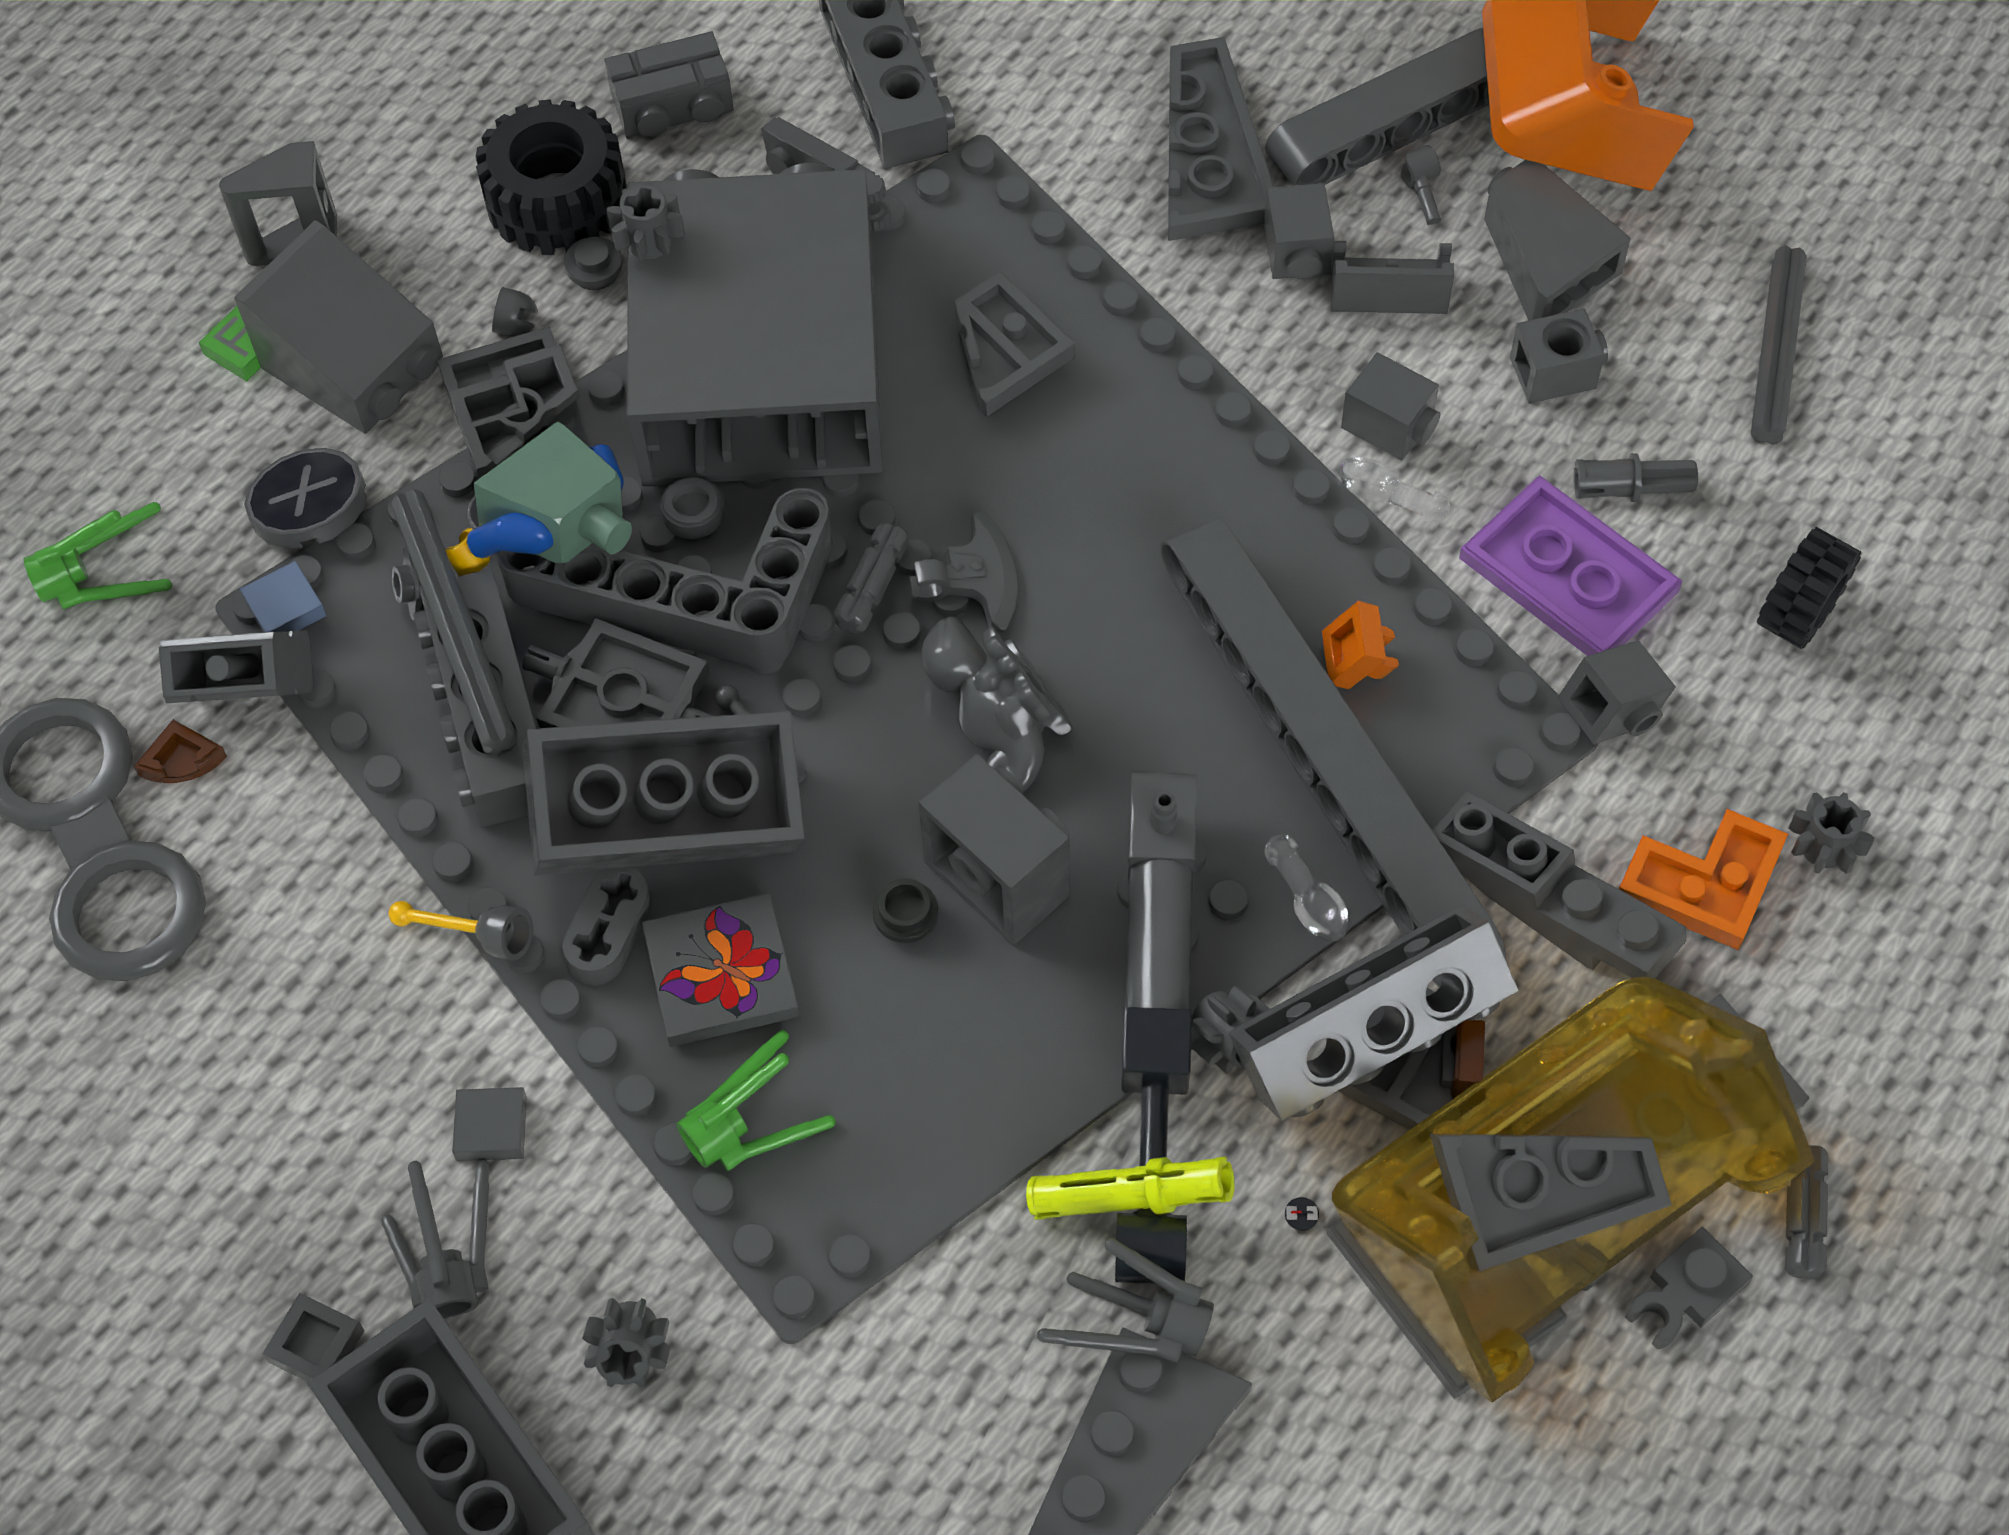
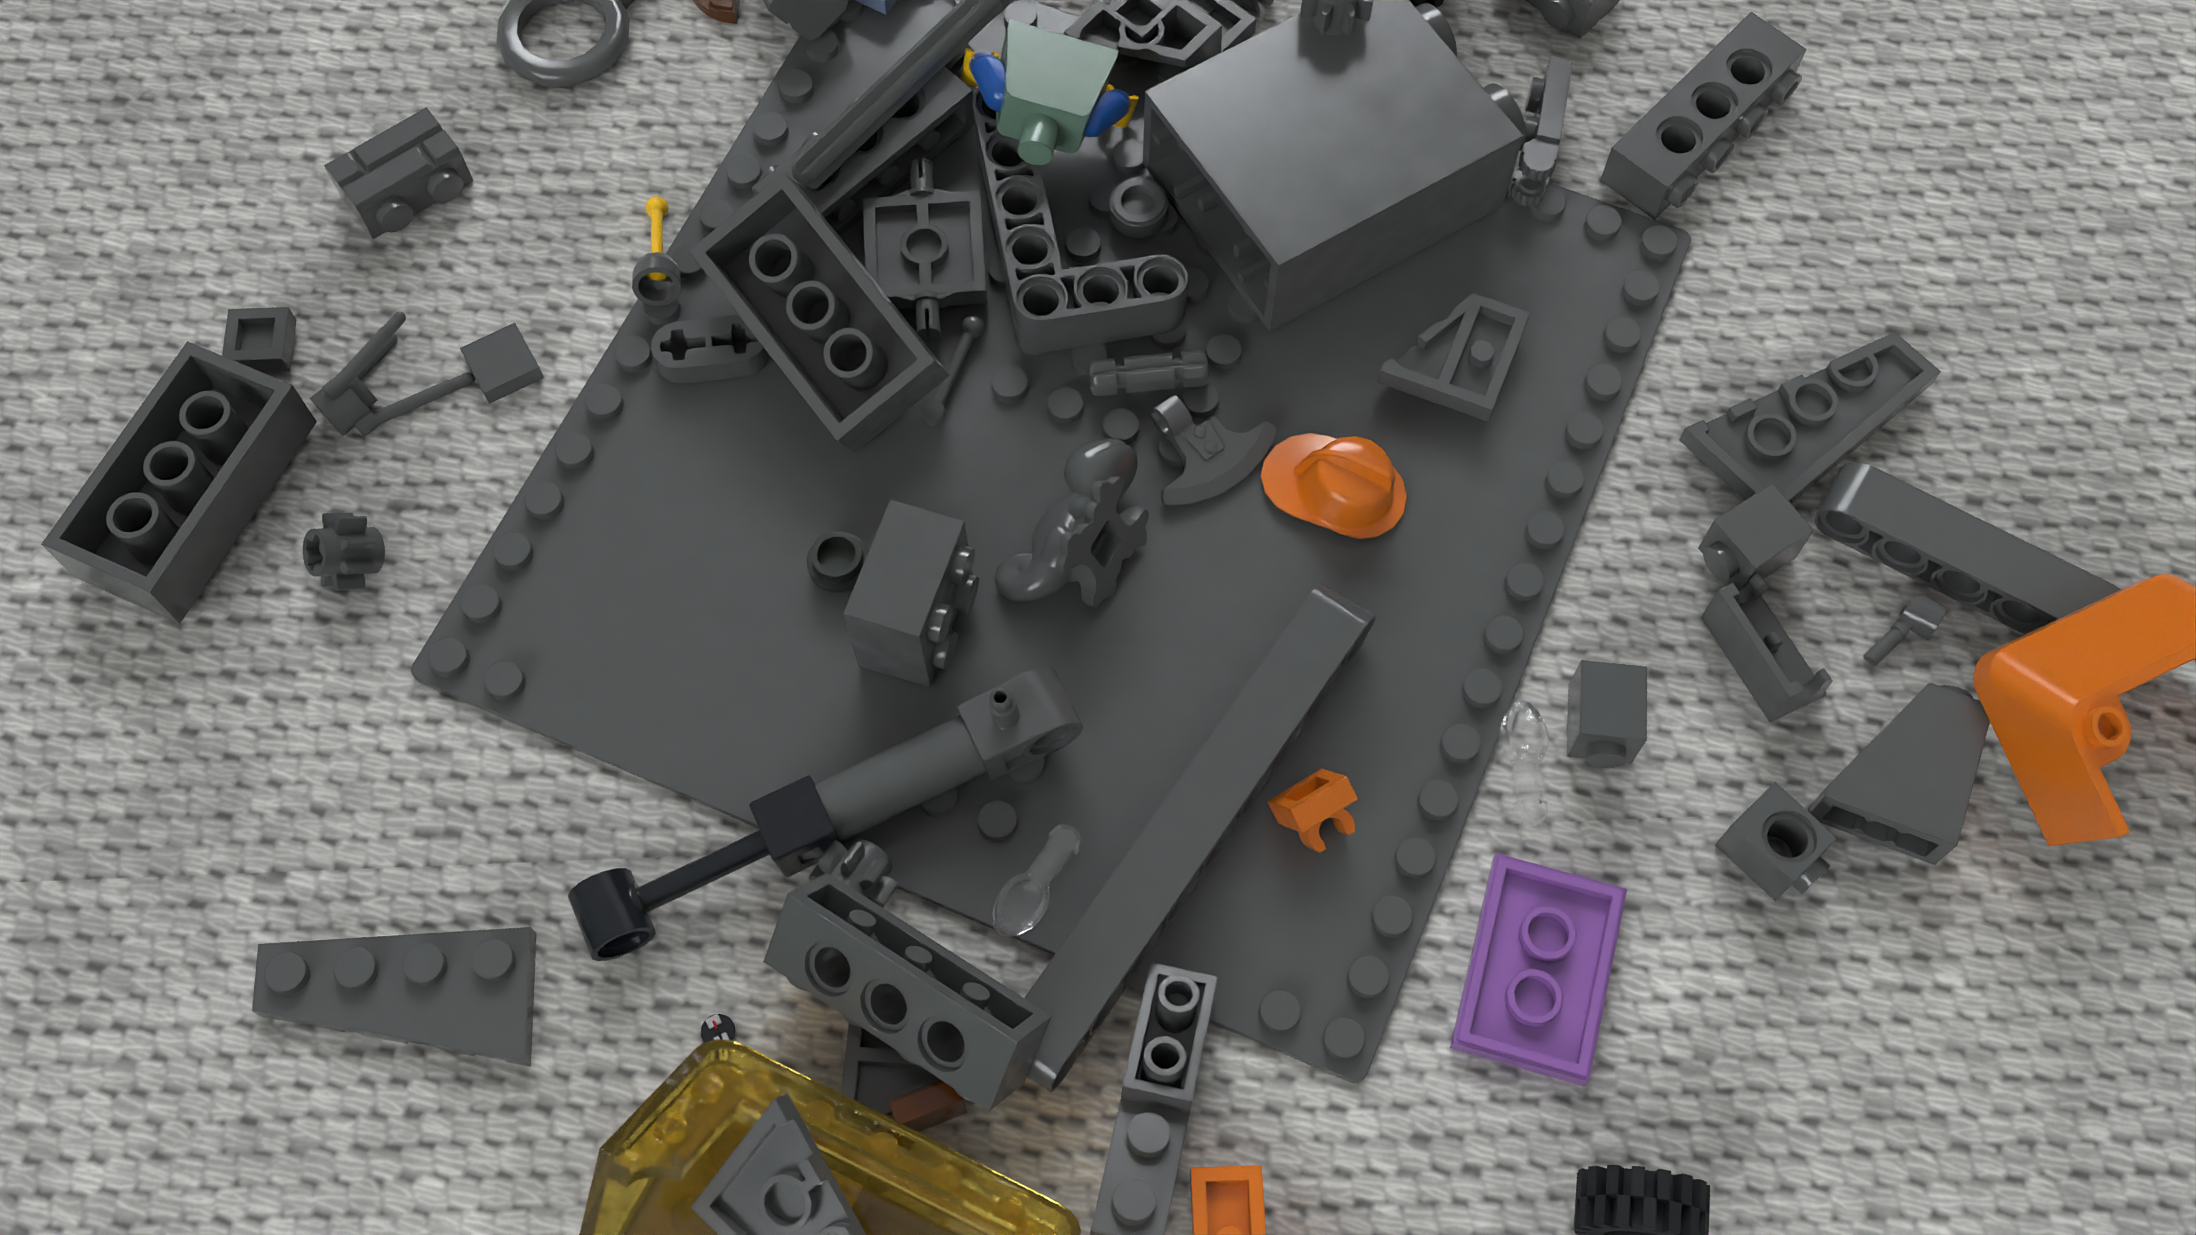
camera: 60 degrees right, 5 degrees up
dark grey tile [642,892,800,1047] -> none
bright green plant [676,1030,836,1171] -> none
neon yellow pin [1026,1156,1235,1220] -> none
dark grey plant [1037,1238,1214,1363] -> none
dark grey brick [1557,640,1676,744] -> none
dark grey axle [1573,453,1698,502] -> none
dark grey axle [1750,245,1807,445] -> none
none -> dark grey brick [324,107,474,239]
none -> orange piece [1261,433,1407,539]

